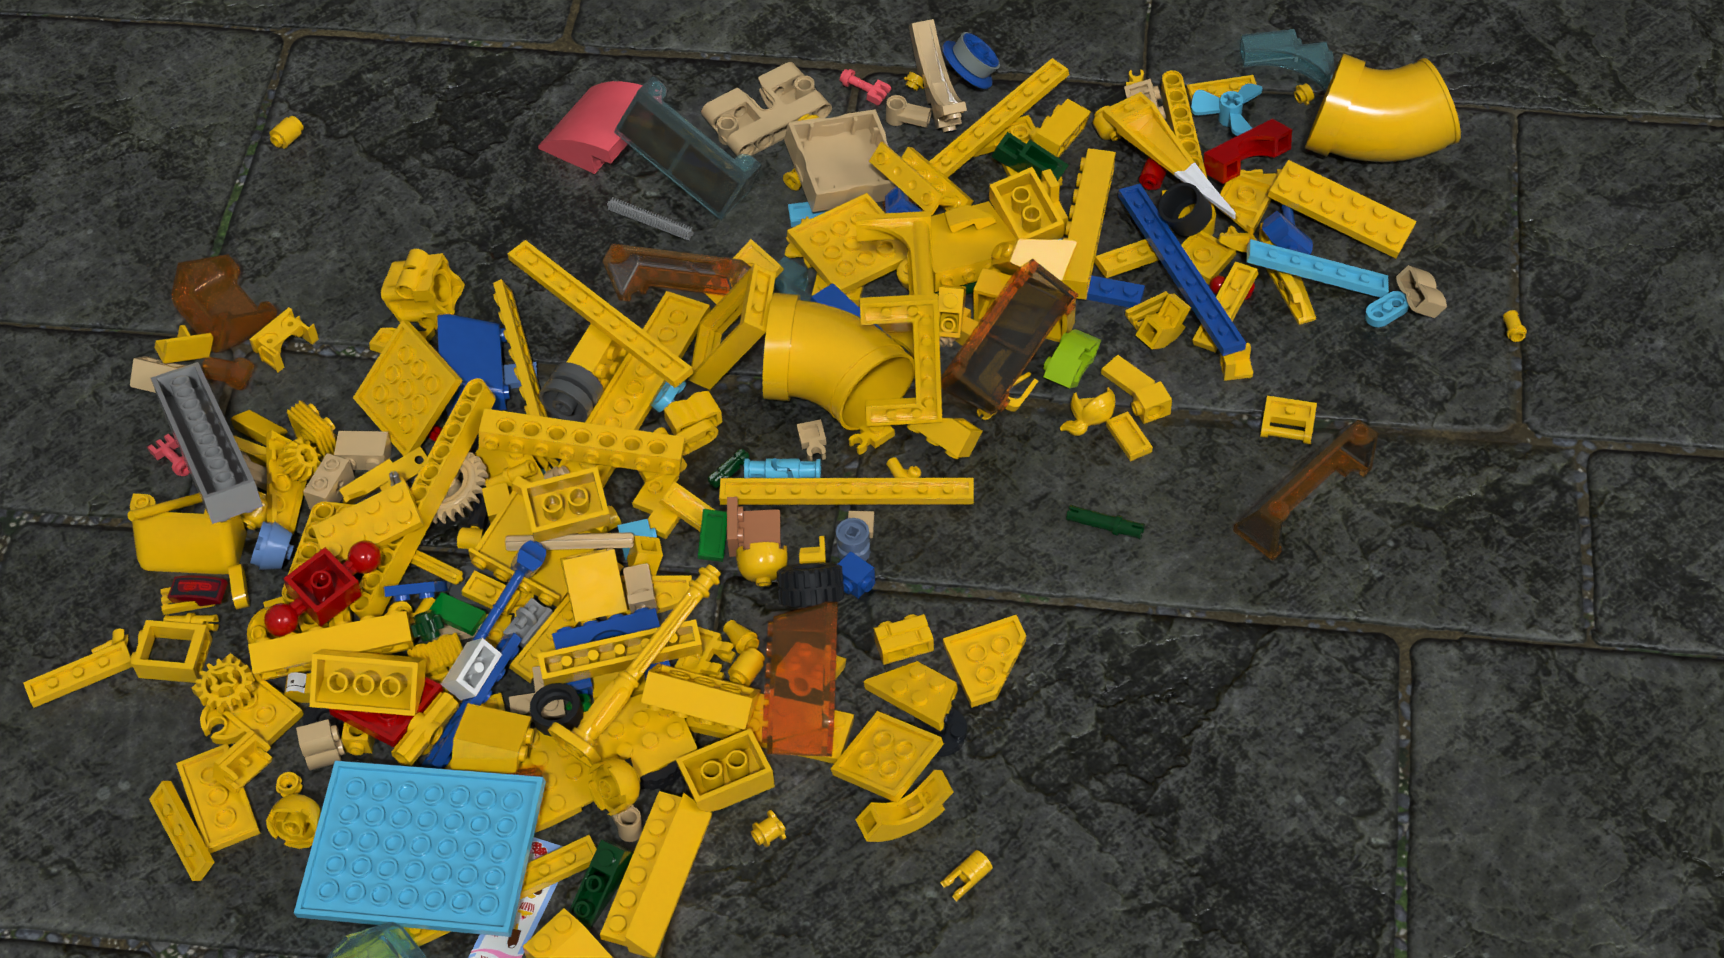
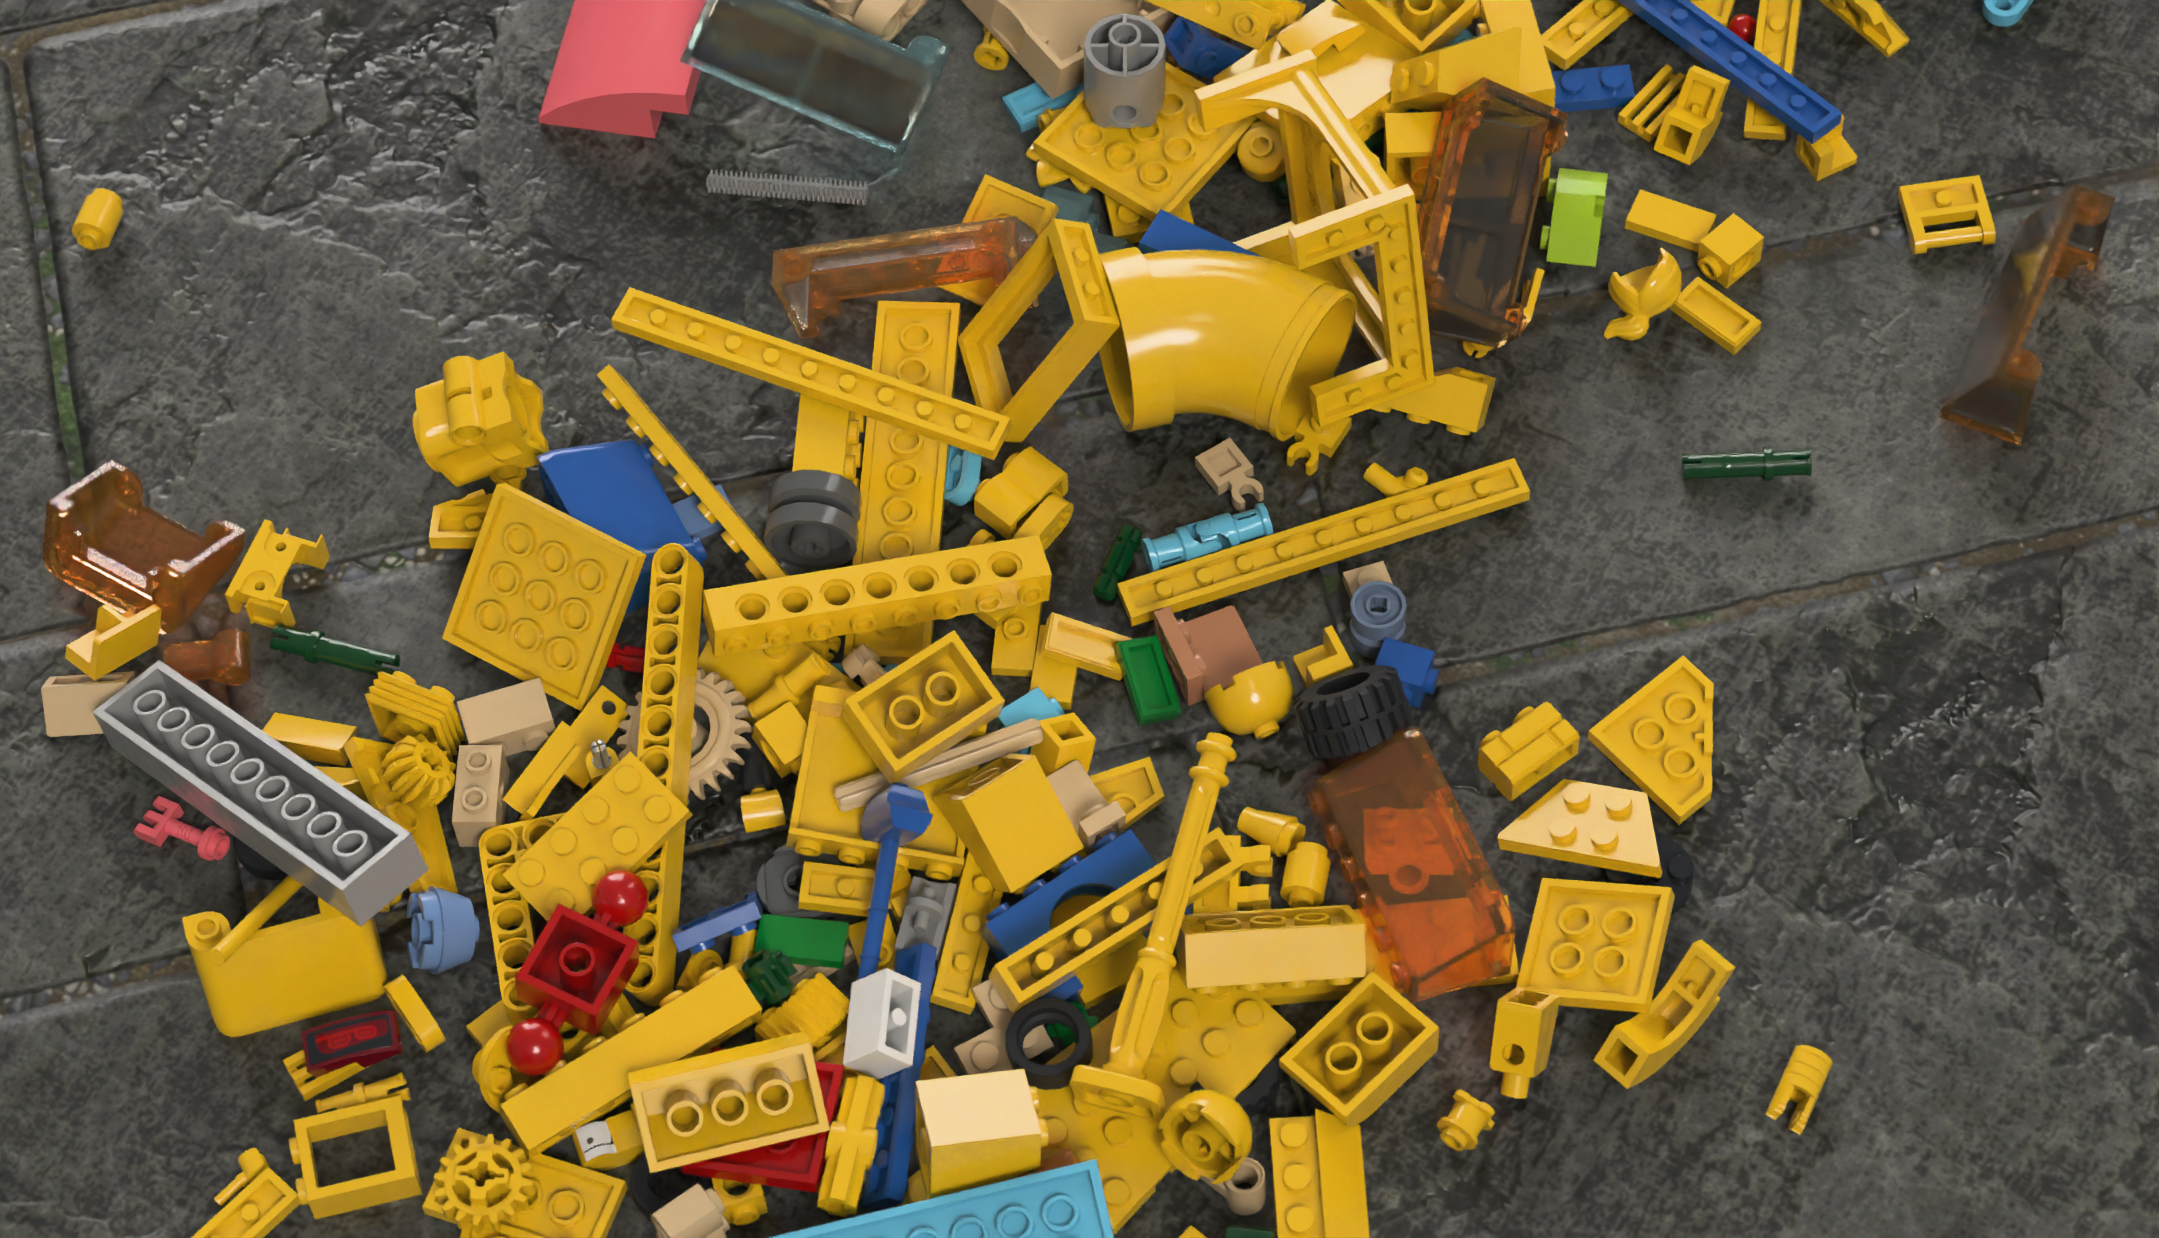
camera: 20 degrees left, 5 degrees up
yellow axle [410,550,464,585] -> none
none -> dark green pin [270,623,400,676]
none -> light grey cylinder [1084,13,1166,129]
none -> yellow torso [1490,987,1560,1099]

